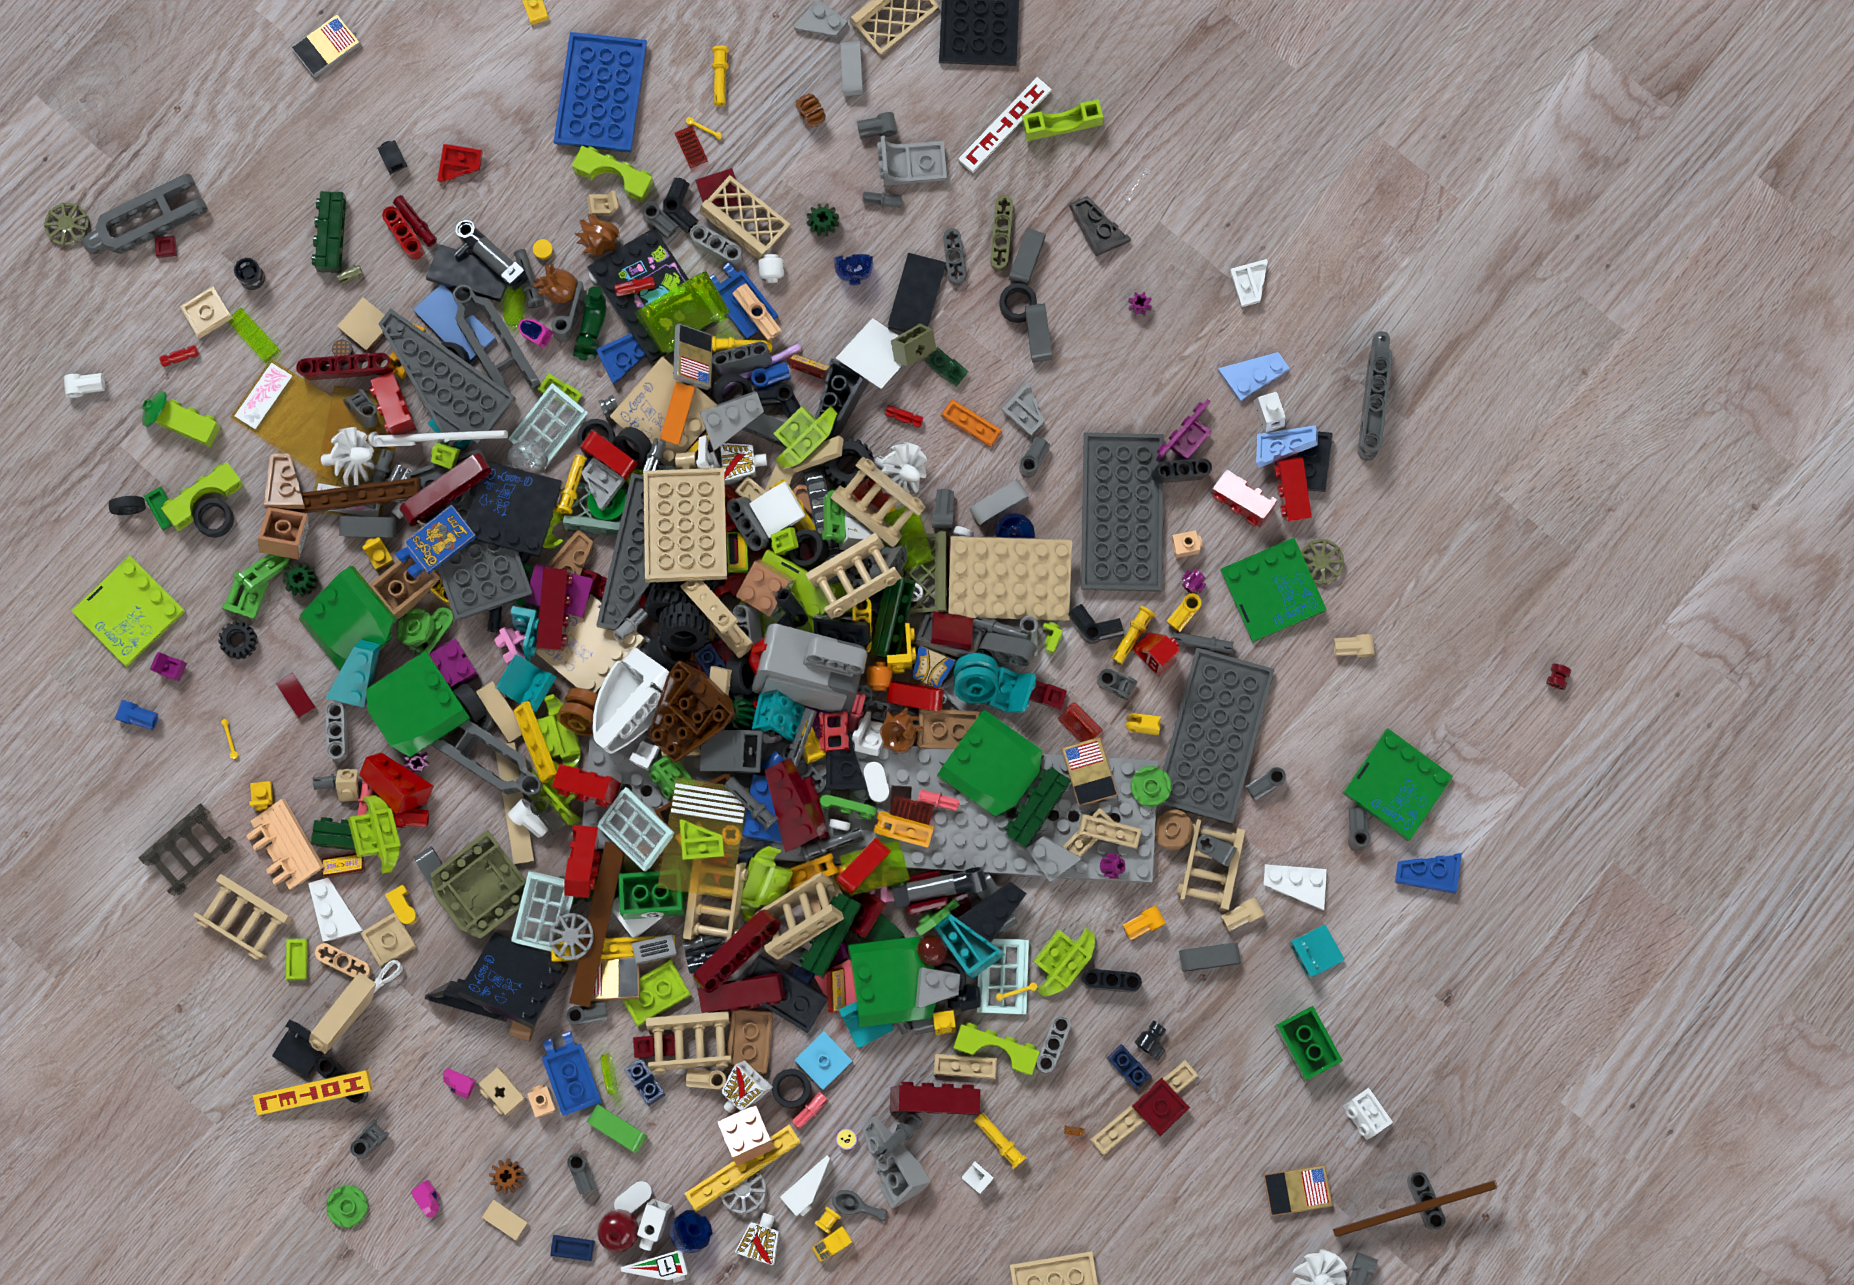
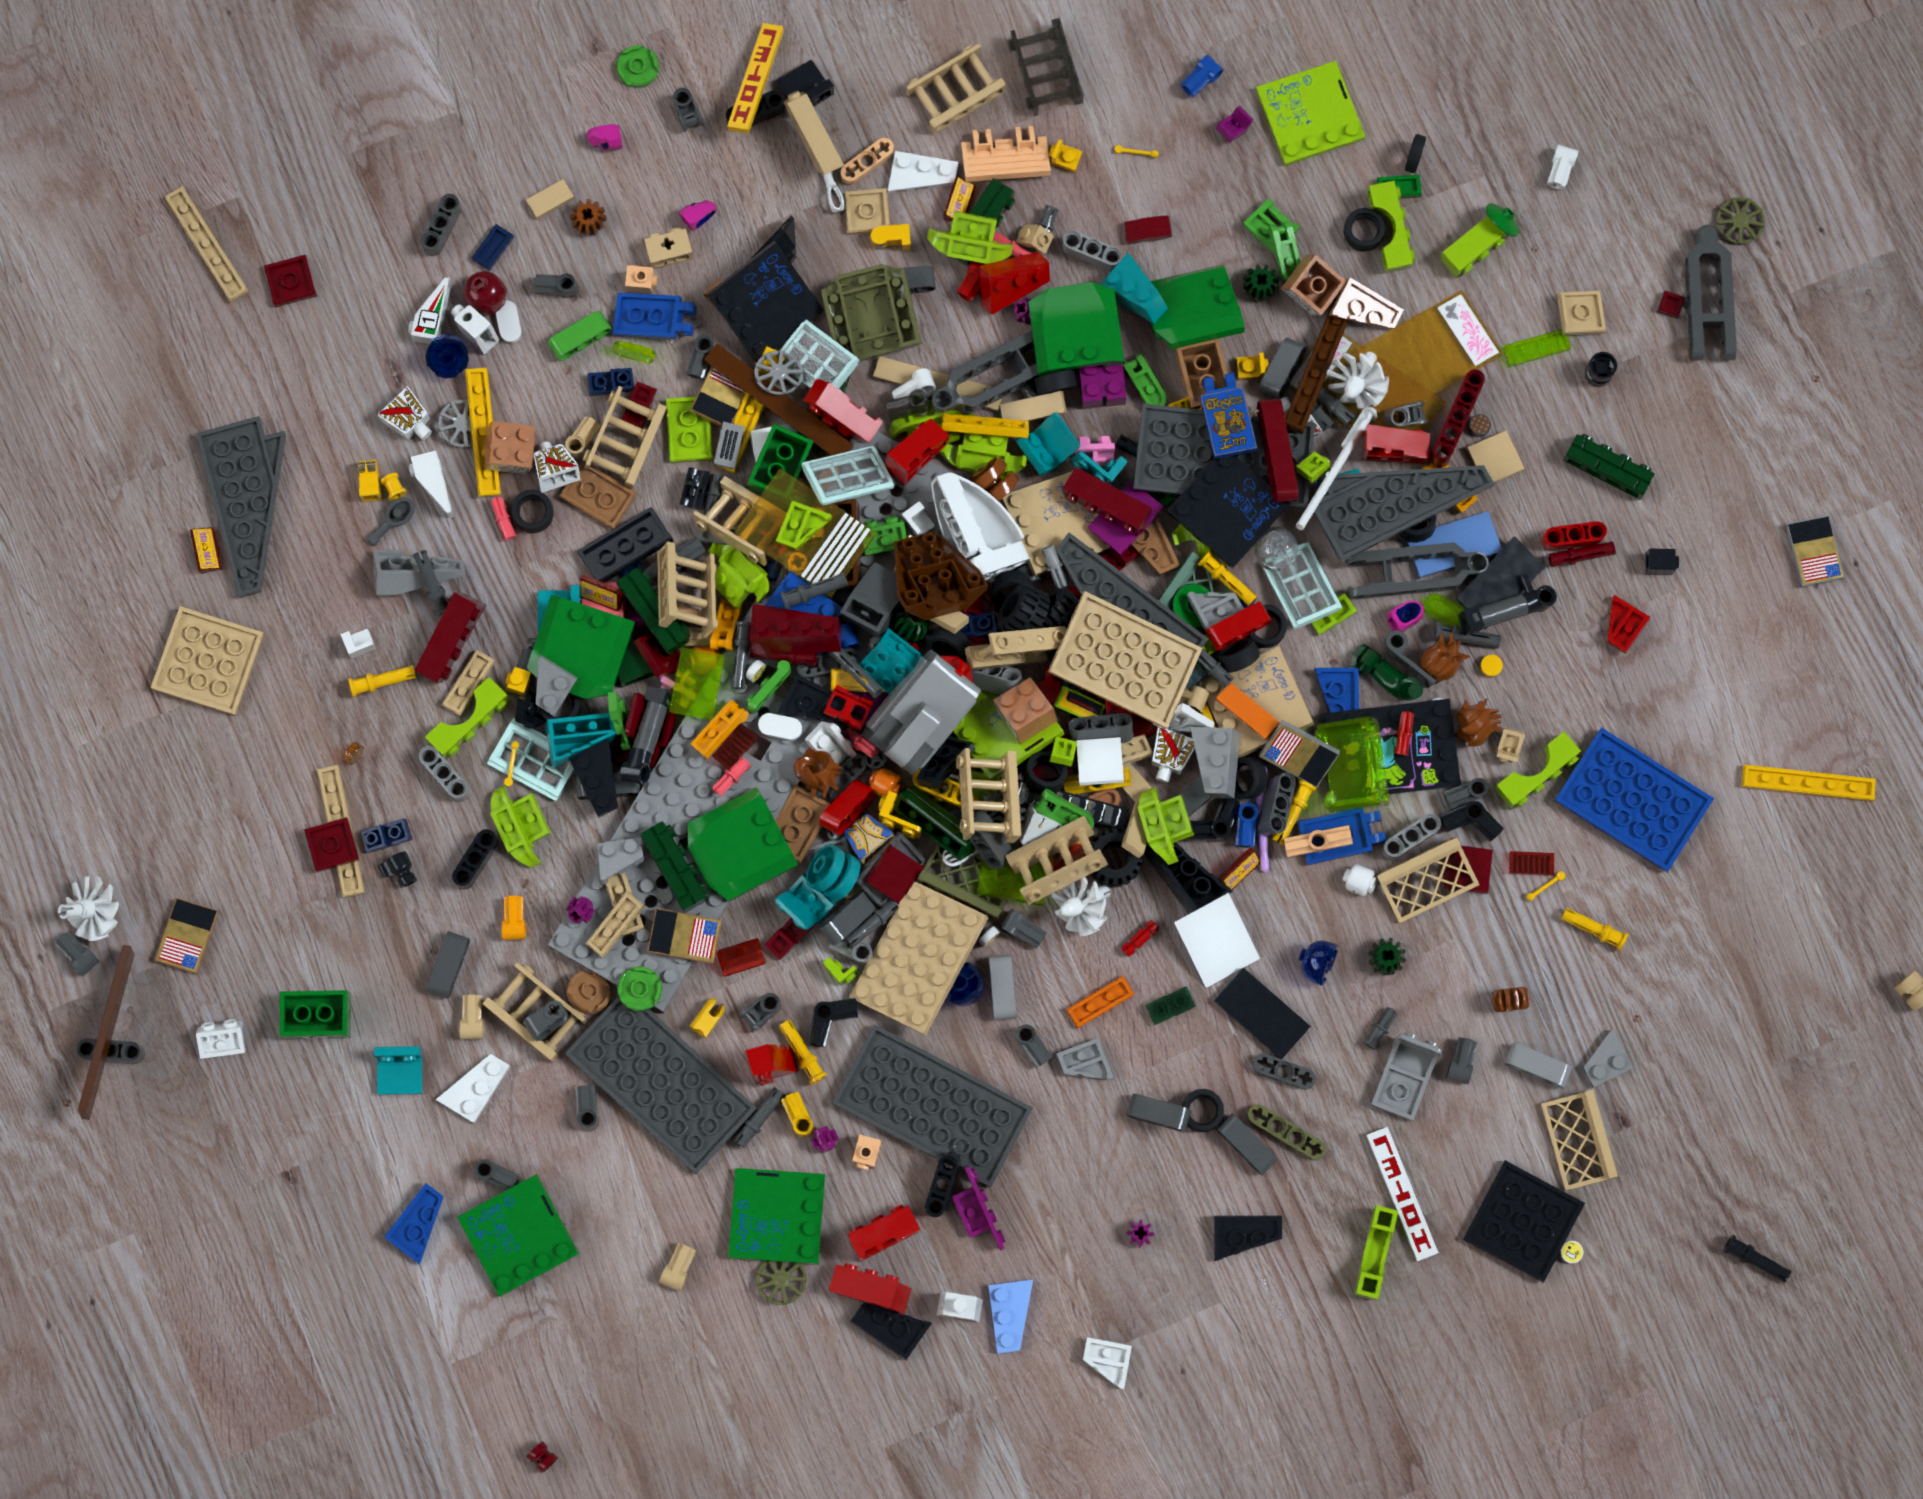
camera: 110 degrees right, 0 degrees up
red axle [159,345,199,367] -> none
black tyre [218,621,258,660] -> none
lime tile [286,939,308,981] -> none
olive pin [337,265,364,285] -> none
bright green tile [397,608,434,647] -> none
dark grey wheel [598,395,618,419] -> none
dark red beam [693,909,780,993] -> none
dark red brick [697,972,785,1013] -> none
black piece [775,588,808,629] -> none
medium azure plate [794,1032,853,1090] -> none
red beam [836,837,891,894] -> none
light yellow tile [836,1129,857,1150] -> none
olive brick [891,324,937,367] -> none
clear red hair [916,935,948,968] -> none
light blue wing [1256,425,1318,468] -> none
dark grey piece [1357,331,1392,461] -> none

